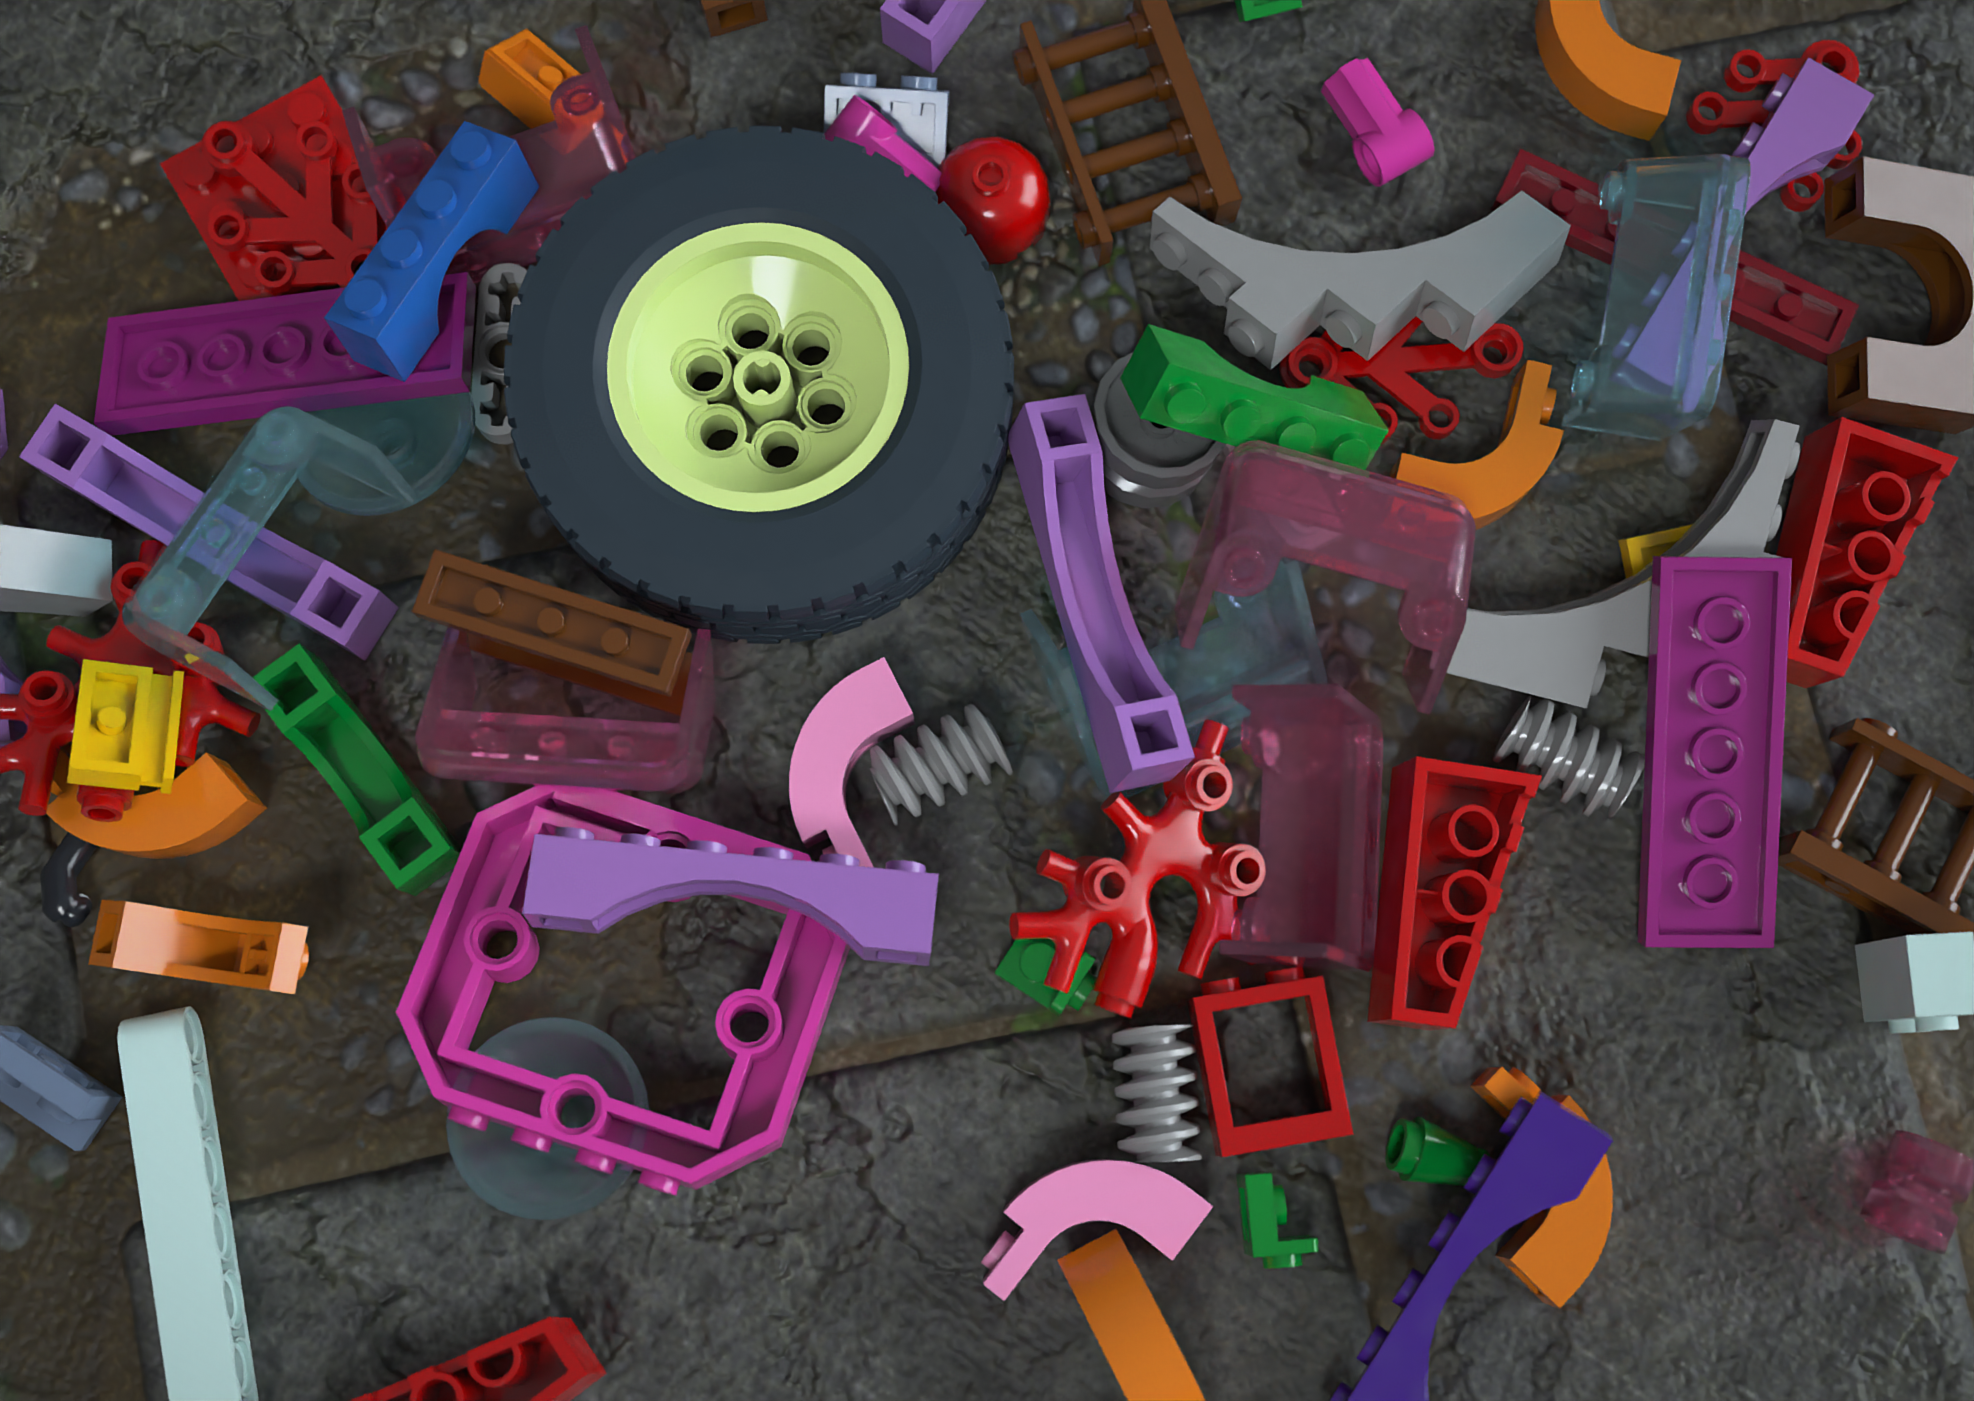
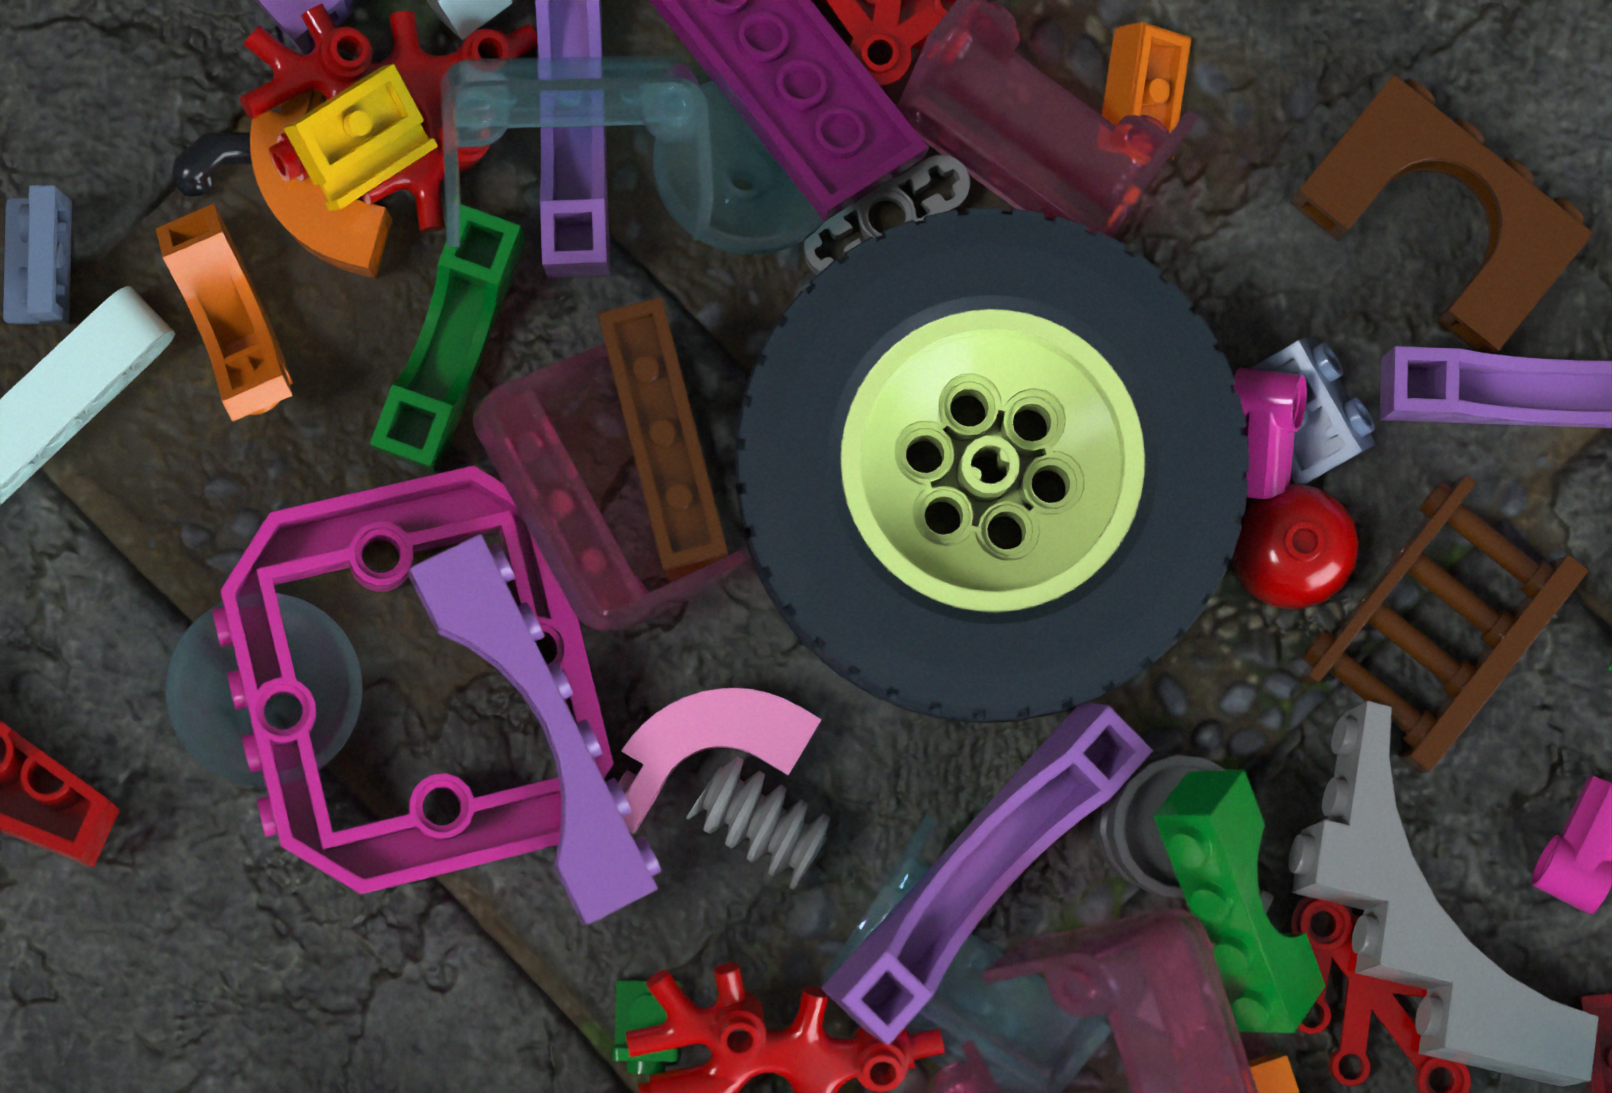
camera: 55 degrees right, 5 degrees up
blue arch [324,121,540,382] -> none

